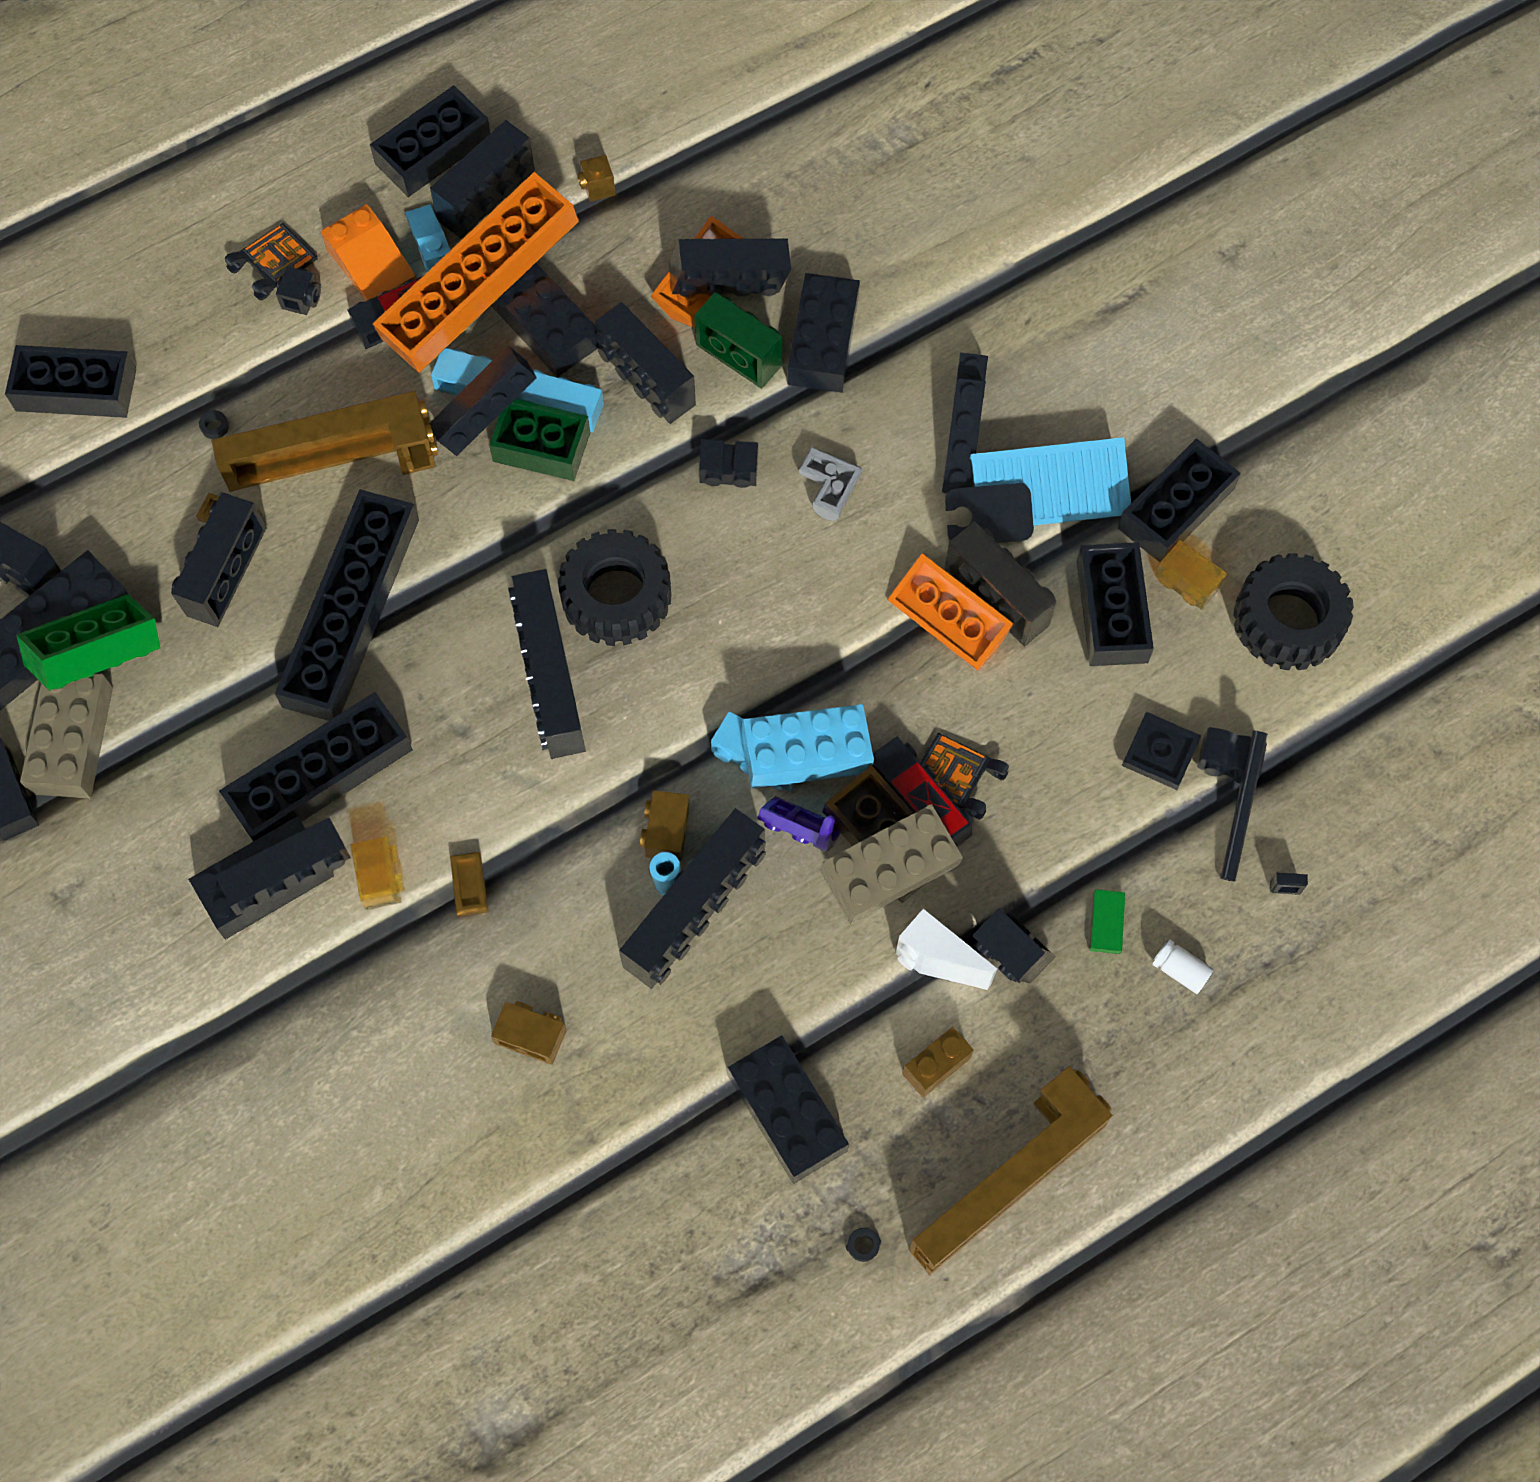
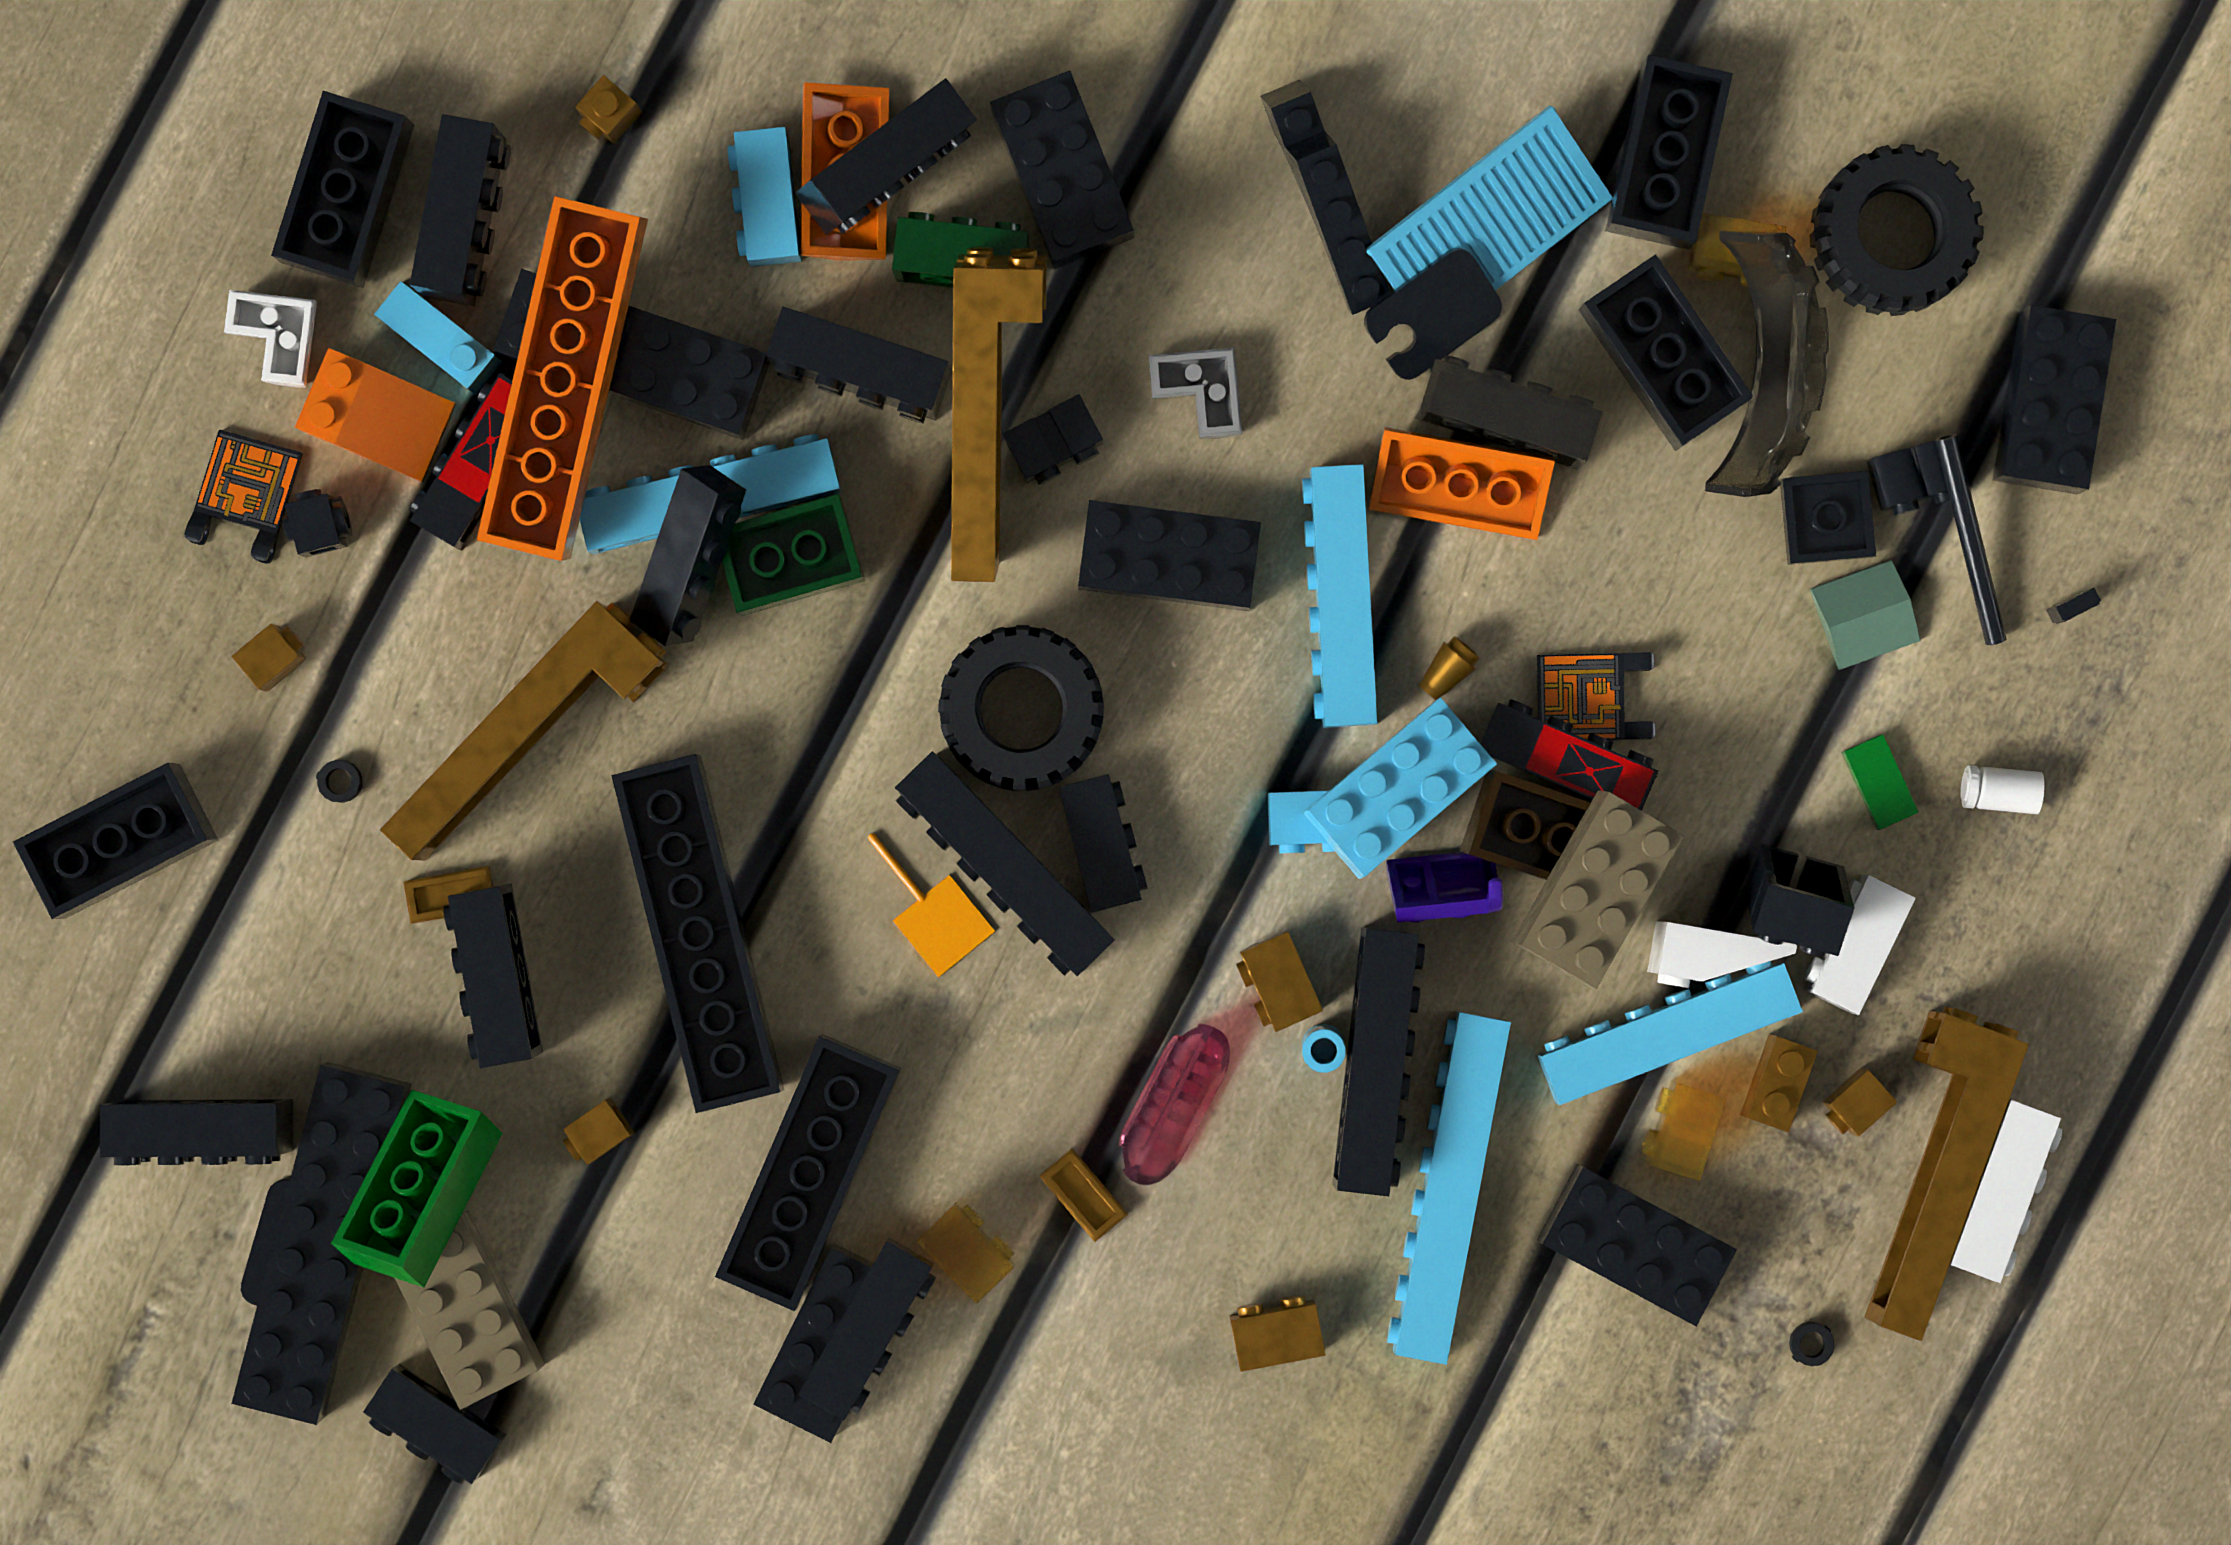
camera: 30 degrees left, 20 degrees up
none -> white brick [224,290,317,388]
none -> pearl gold brick [231,623,307,692]
none -> pearl gold brick [563,1097,635,1165]
none -> medium azure brick [727,127,802,267]
none -> light orange piece [868,833,995,977]
none -> pearl gold brick [951,247,1047,582]
none -> black brick [1059,774,1148,913]
none -> black brick [1078,500,1261,611]
none -> clear pink brick [1119,1024,1230,1185]
none -> medium azure brick [1302,464,1377,728]
none -> medium azure brick [1387,1011,1511,1365]
none -> pearl gold cone [1418,636,1480,700]
none -> medium azure brick [1537,961,1803,1105]
none -> clear yellow brick [1642,1080,1726,1181]
none -> clear smoke windscreen [1705,230,1829,497]
none -> white brick [1804,875,1916,1015]
none -> sand green slope [1809,560,1921,670]
none -> pearl gold brick [1823,1068,1897,1137]
none -> white brick [1950,1099,2062,1284]
none -> black brick [1992,305,2117,495]

